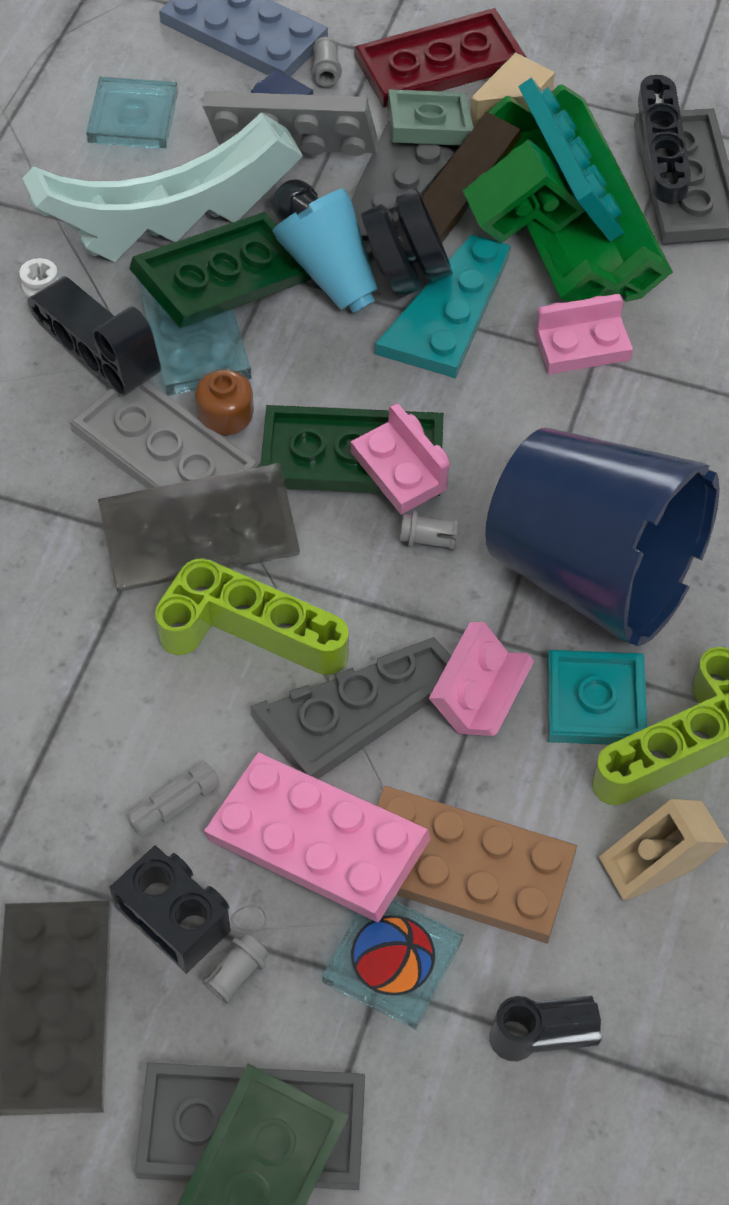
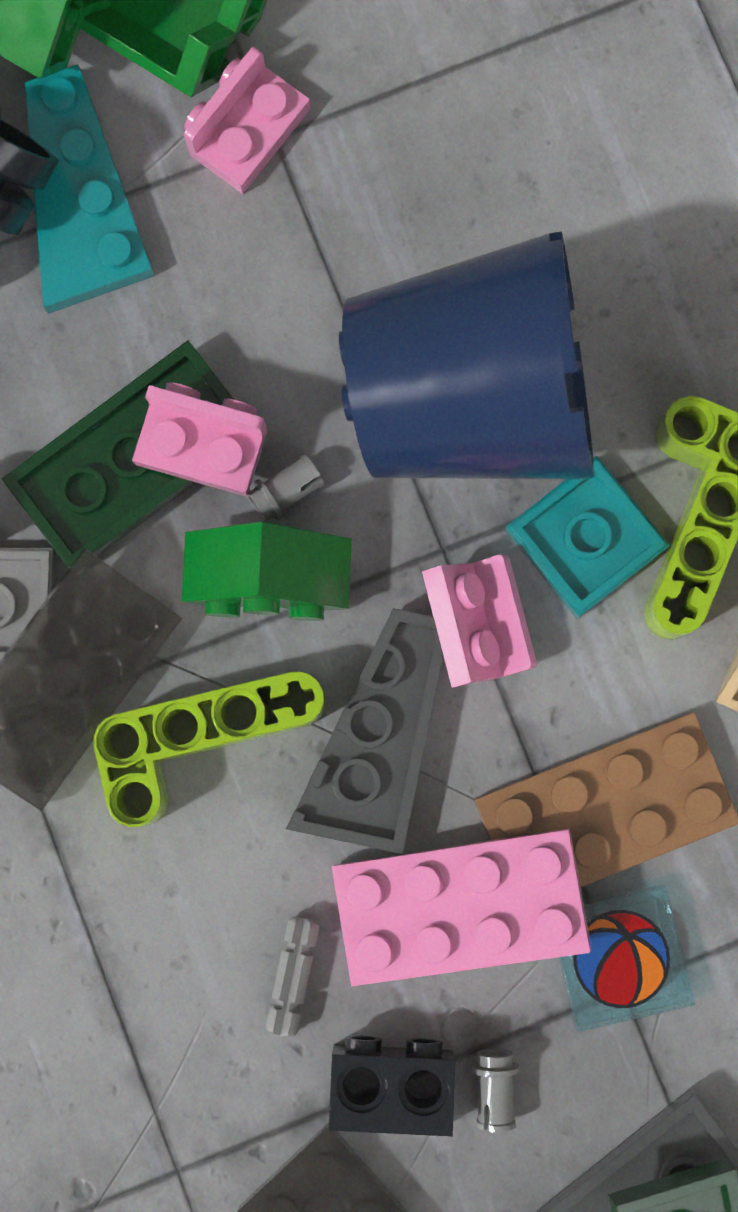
camera: 35 degrees left, 25 degrees up
none -> green brick [181,522,352,621]

